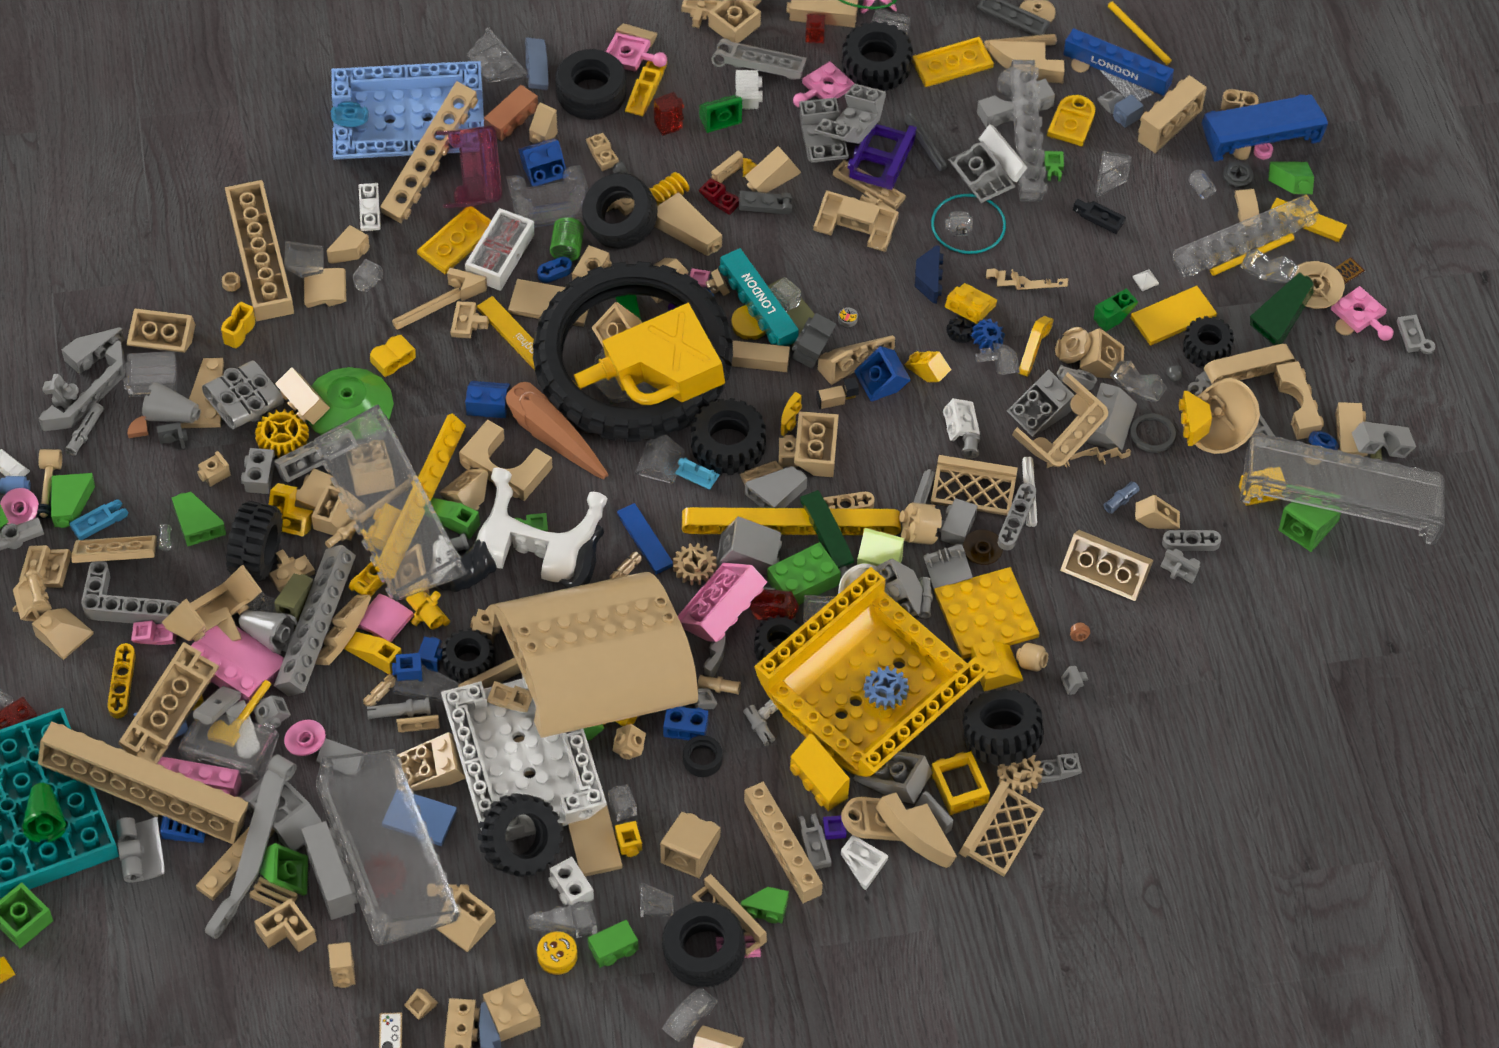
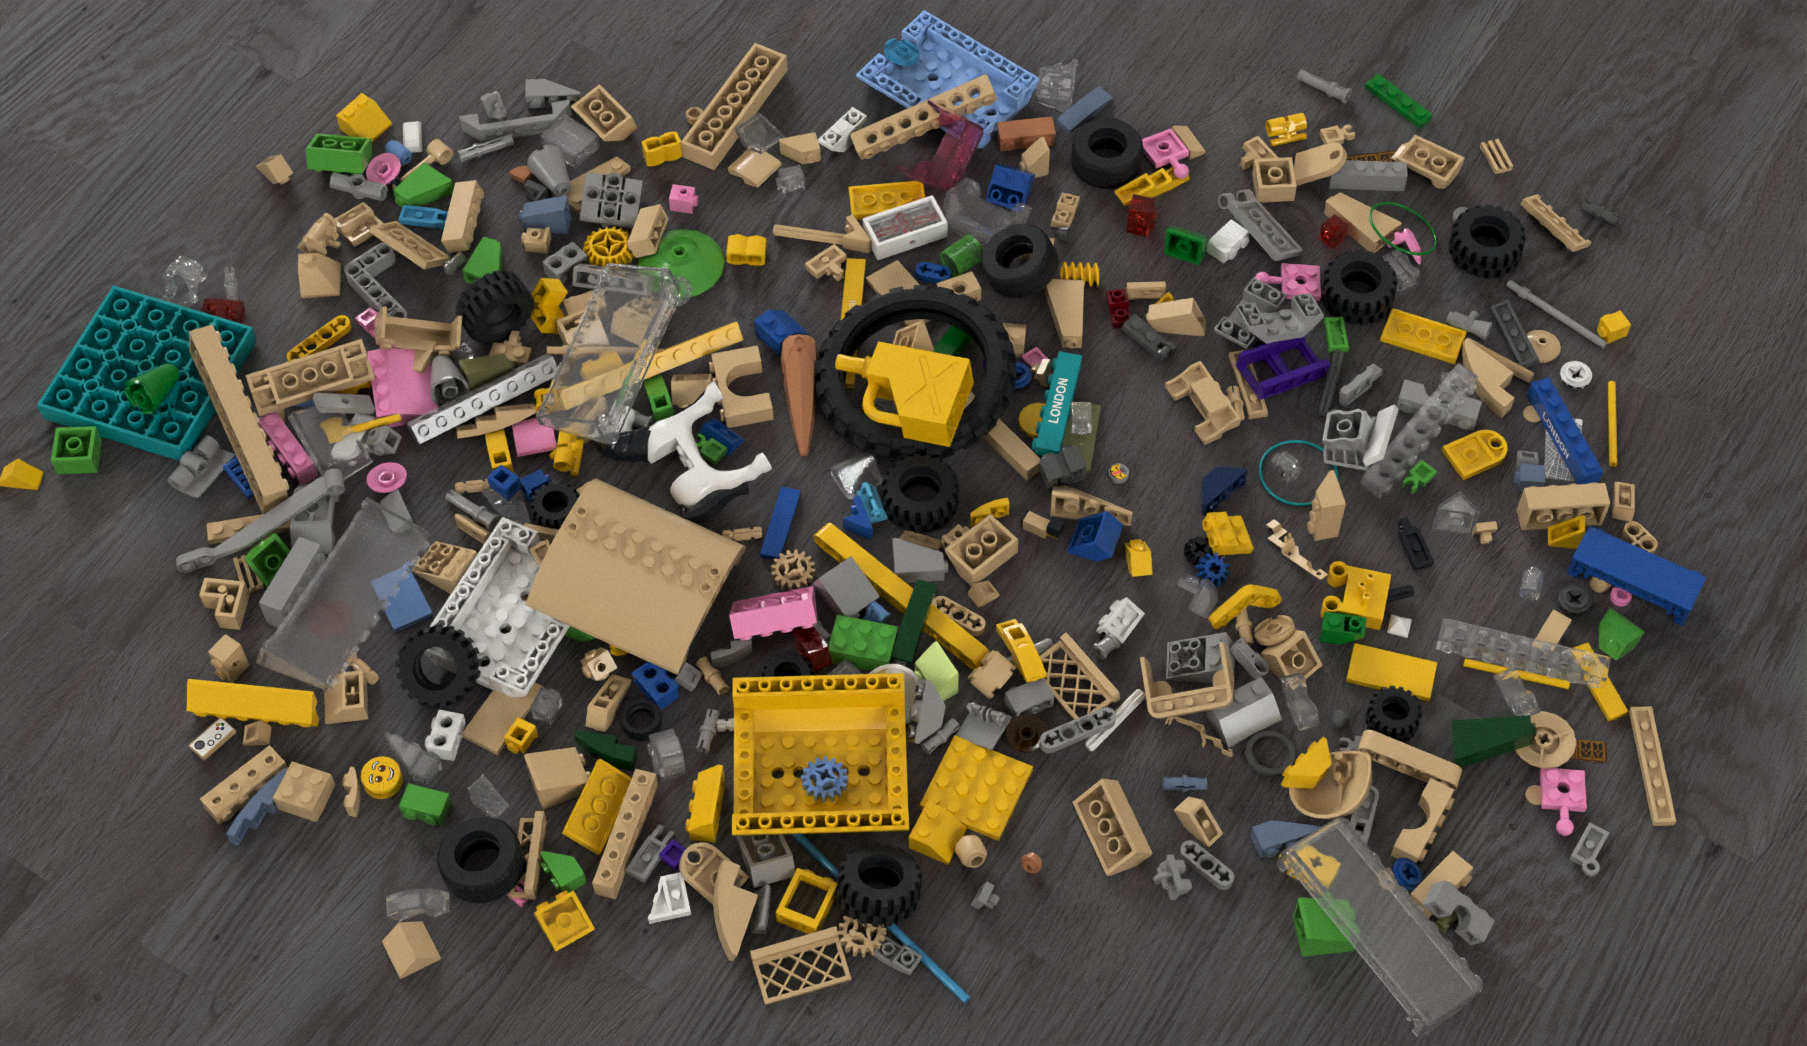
camera: 45 degrees right, 0 degrees up
none -> yellow slope [187,679,319,727]
none -> tan slope [342,766,361,817]
none -> tan brick [441,180,484,253]
none -> sand blue slope [519,196,572,235]
none -> yellow plate [534,890,595,952]
none -> yellow tile [562,758,632,855]
none -> dark green slope [574,730,637,771]
none -> tan slope [586,674,632,732]
none -> clear brick [646,728,686,781]
none -> bright pink brick [669,184,699,214]
none -> blue slope [699,419,744,455]
none -> dark azure piece [791,834,970,1004]
none -> blue slope [843,495,873,540]
none -> medium blue tile [863,601,891,624]
none -> tan slope [968,580,1000,607]
none -> yellow slope [996,619,1047,683]
none -> tan pin [1235,607,1254,647]
none -> sand blue slope [1250,820,1323,859]
none -> tan slope [1307,470,1346,541]
none -> yellow piece [1320,561,1415,630]
none -> bright green plate [1323,317,1349,353]
none -> light grey hinge [1339,363,1383,407]
none -> light grey piece [1446,311,1492,341]
none -> tan tile [1471,521,1497,544]
none -> yellow slope [1548,515,1585,549]
none -> white gear [1560,361,1592,389]
none -> tan slope [1612,482,1635,521]
none -> tan plate [1629,706,1676,826]

